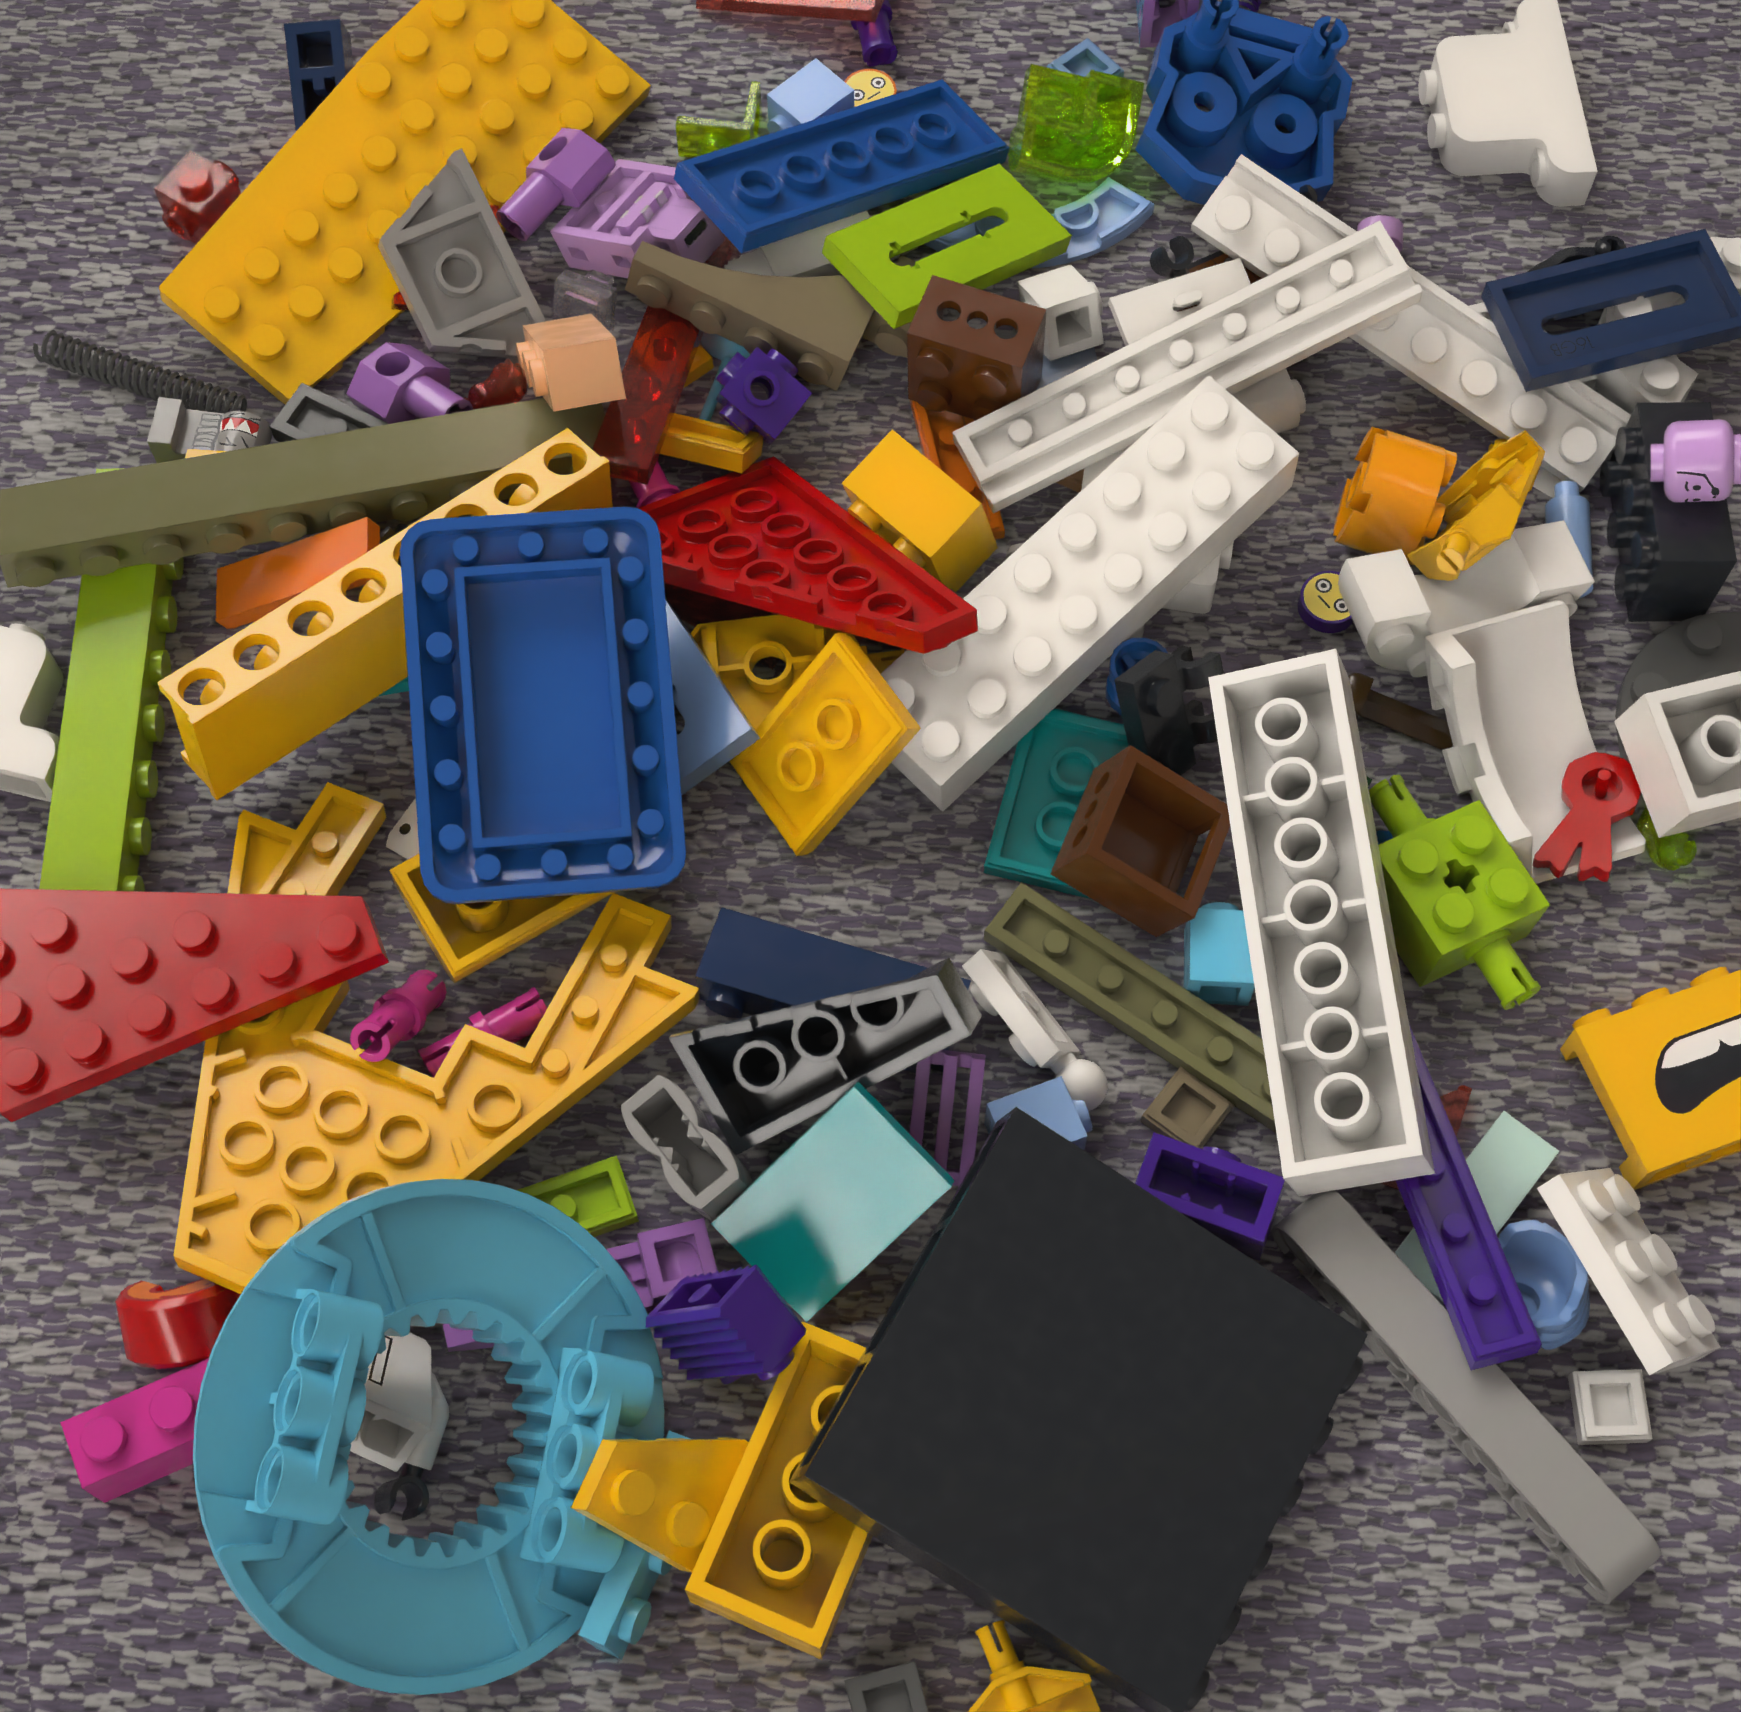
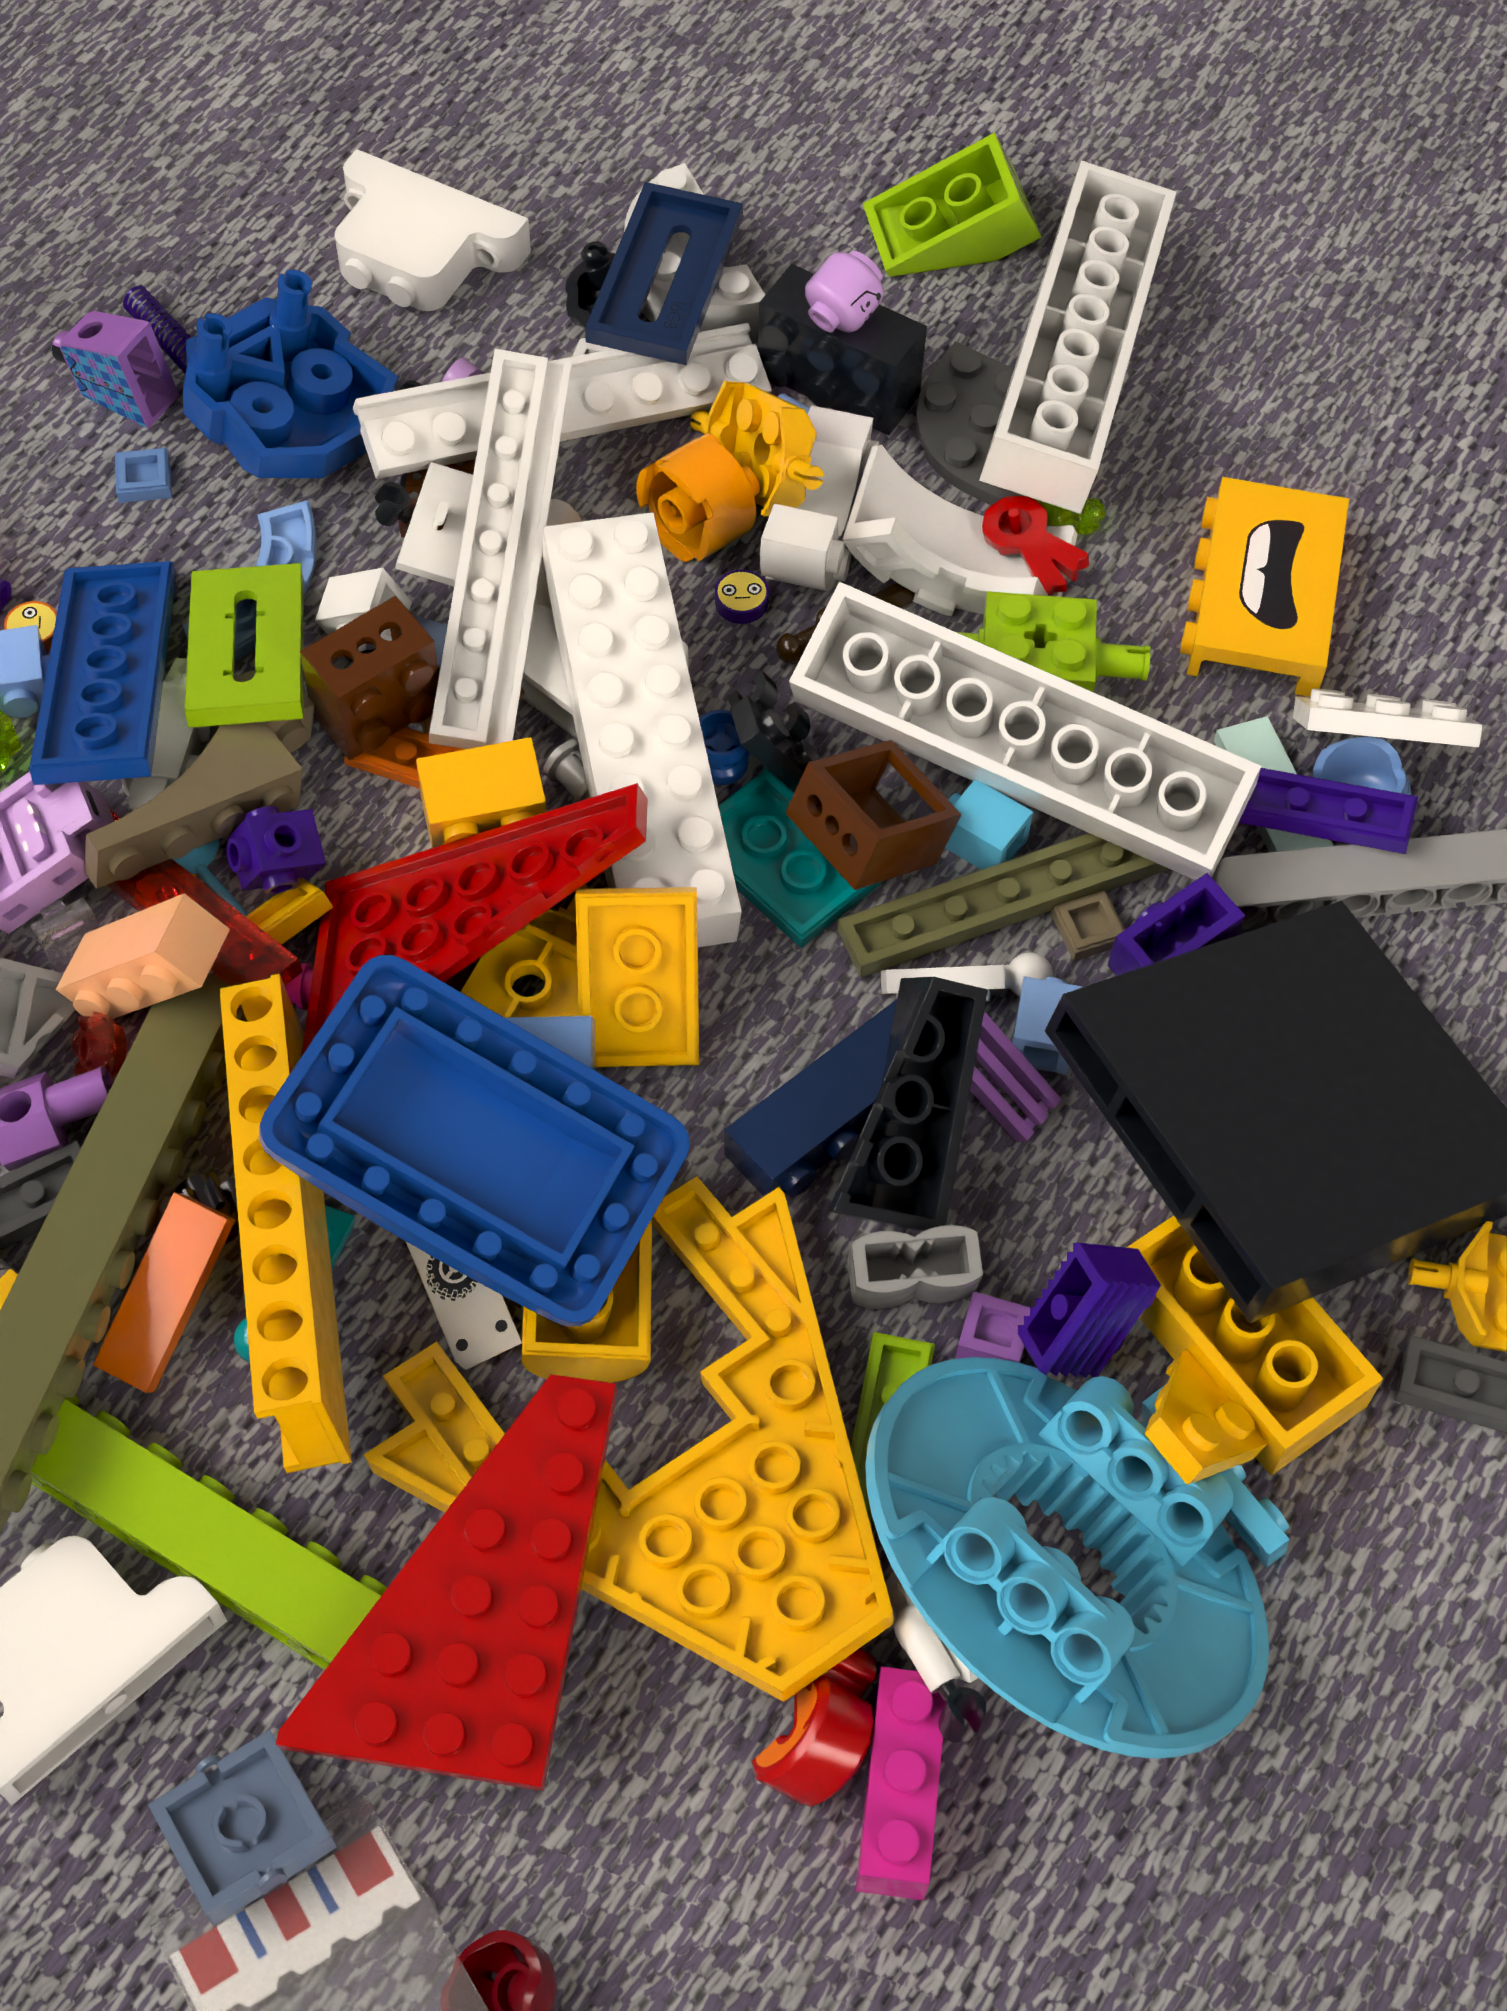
camera: 60 degrees left, 5 degrees down
dark pink pin [350,970,447,1062] -> none
dark pink pin [418,987,547,1078] -> none
tile [711,1082,955,1322] -> none
clear neon green brick [1008,64,1144,184] -> none
white tile [1568,1369,1653,1445] -> none

